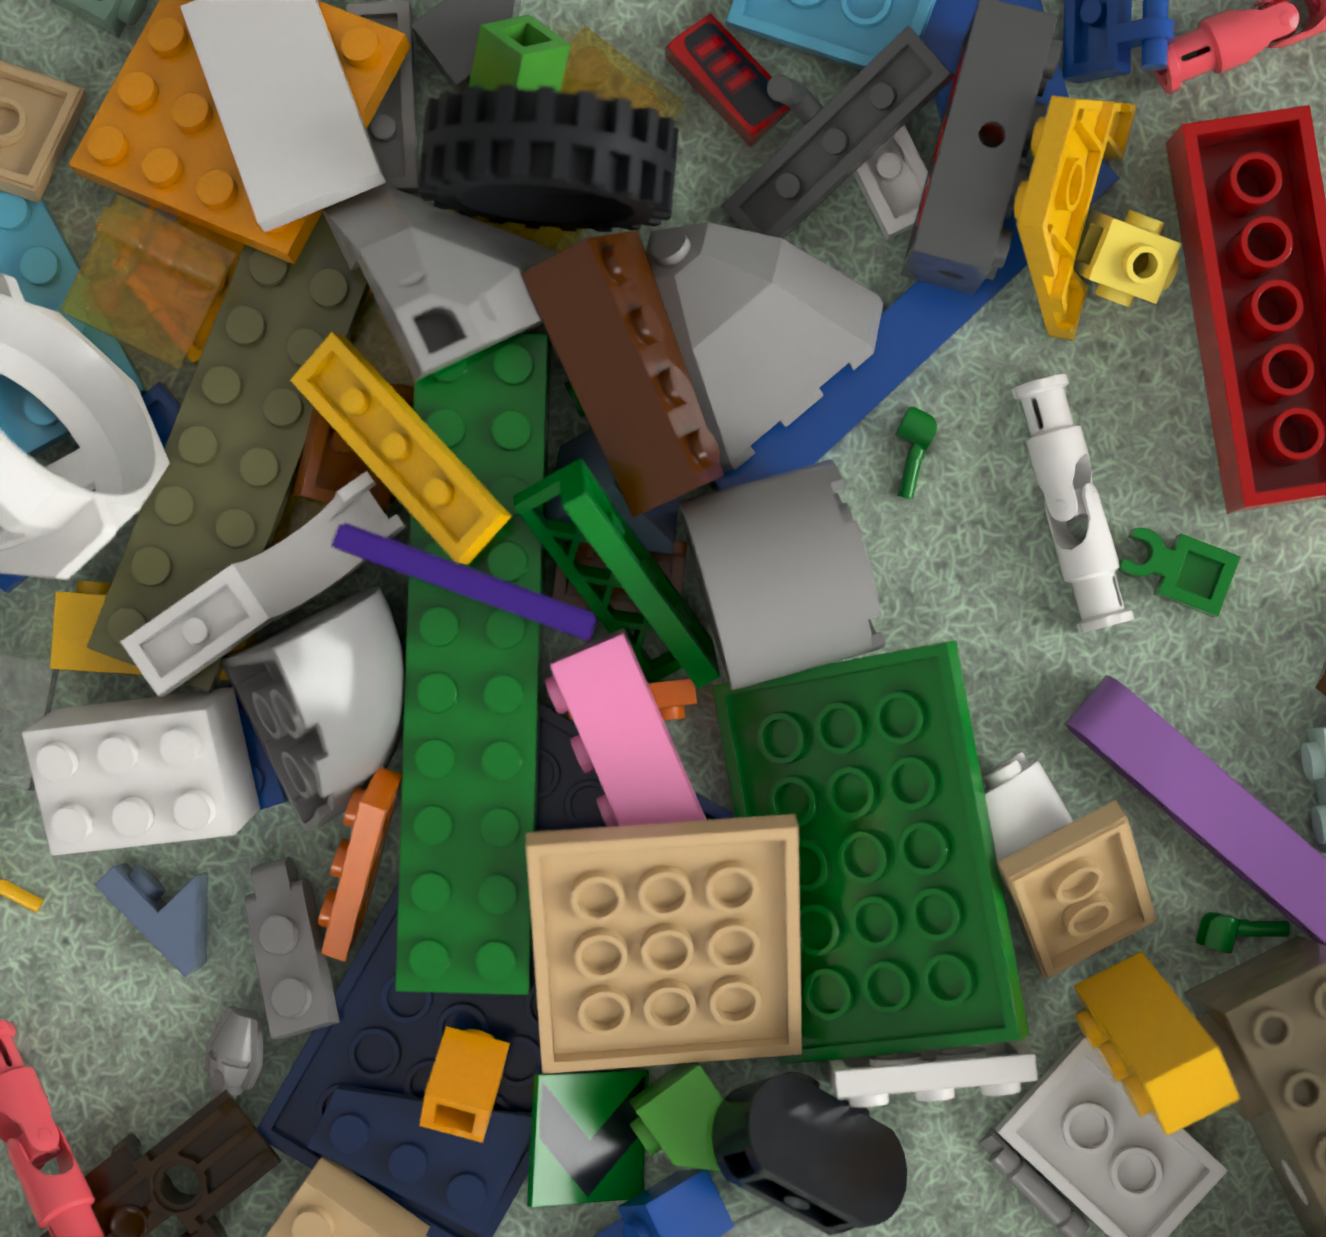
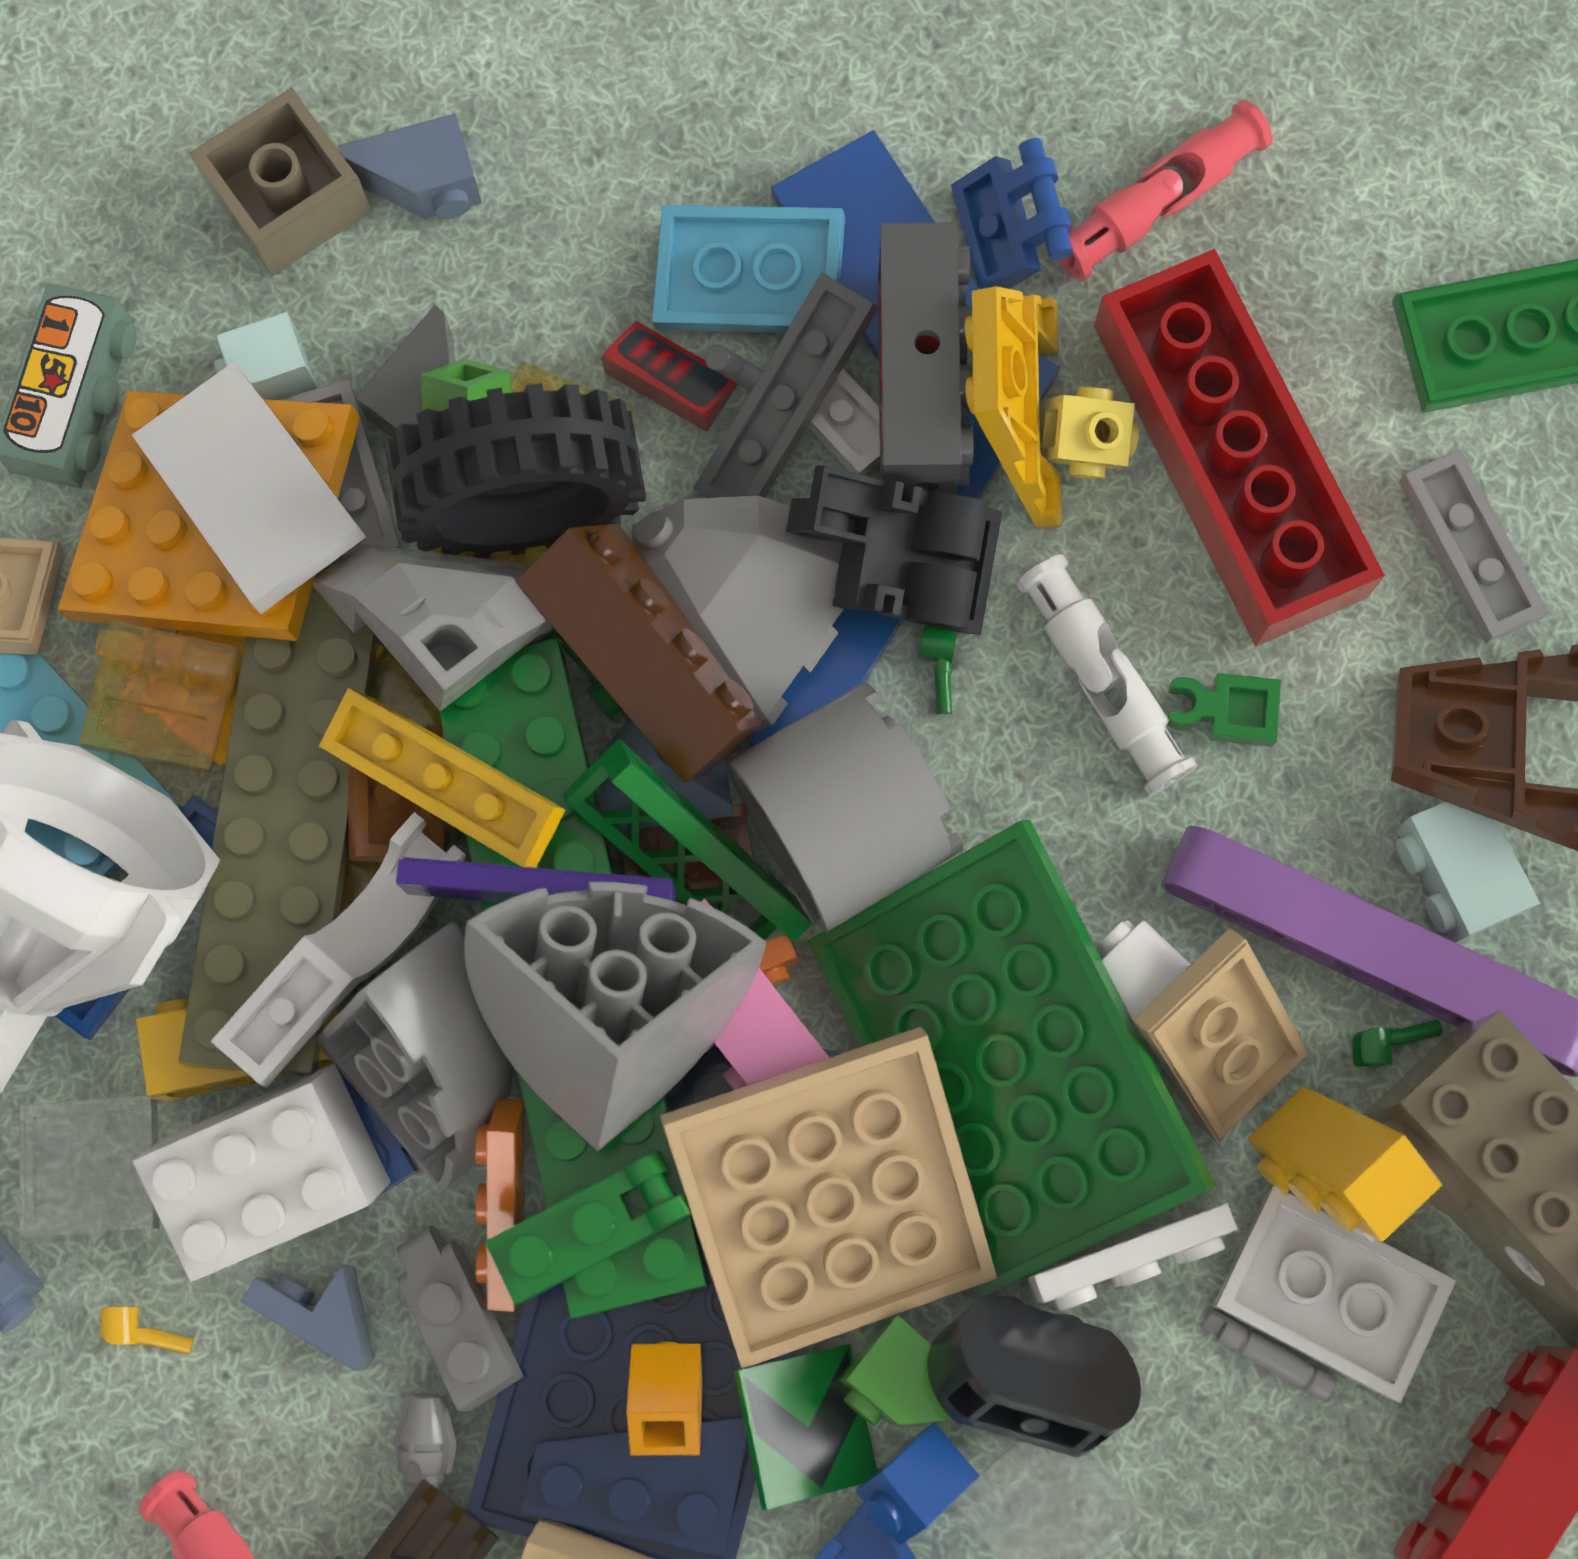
camera: 15 degrees left, 10 degrees down
none -> light grey brick [464,882,767,1151]
none -> green plate [484,1151,691,1305]
none -> black plate [786,465,1002,635]

